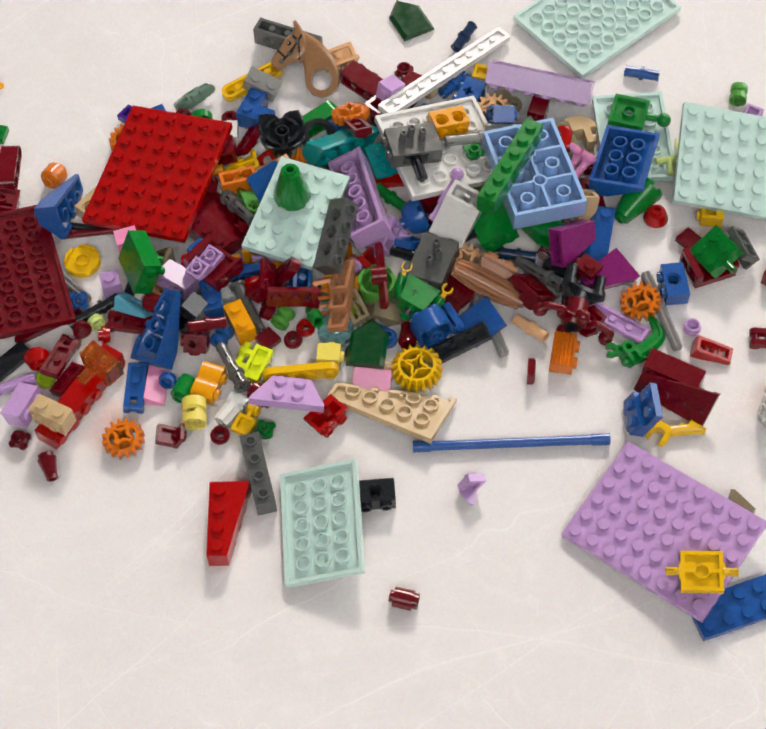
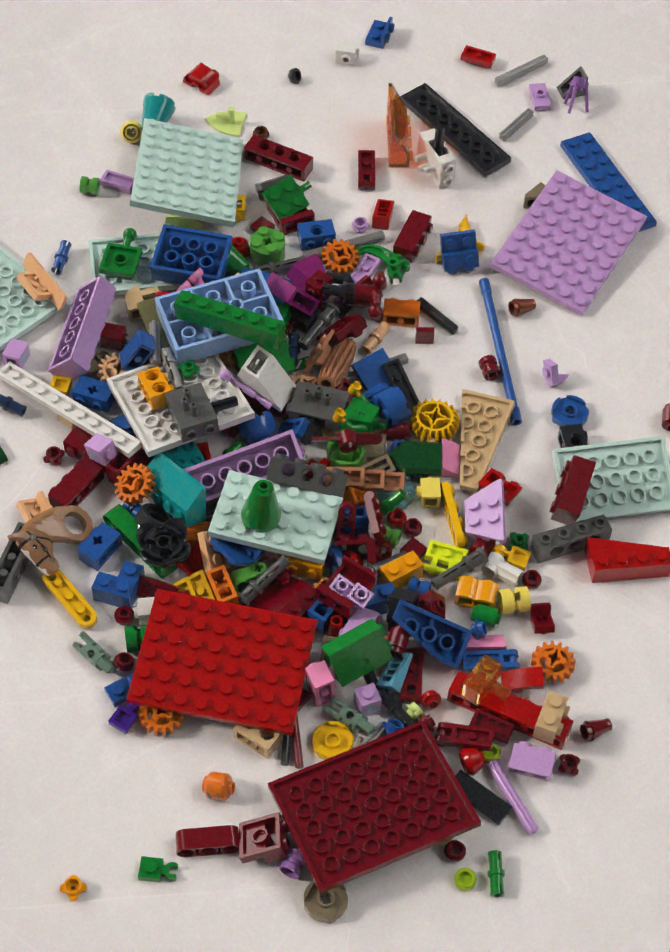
camera: 100 degrees left, 5 degrees down
blue wedge [34,174,83,239] -> none
dark red pin [187,316,227,333] -> none
light grey brick [242,66,283,102] -> none
dark red plate [344,117,373,138] -> none
dark red wing [633,372,721,427] -> none
yellow plate [666,551,739,594] -> none
none -> lavender brick [2,338,30,369]
none -> light nougat bracket [17,252,67,310]
none -> blue brick [77,522,122,571]
none -> bright green brick [250,226,285,266]
none -> dark grey pin [253,255,306,274]
none -> sand green hinge [323,696,374,736]
none -> black axle [417,297,458,334]
none -> dark red wheel [478,355,501,381]
none -> red slope [500,666,544,693]
none -> copper cone [508,299,536,316]
none -> dark red brick [549,455,596,525]
none -> blue plate [551,395,589,426]

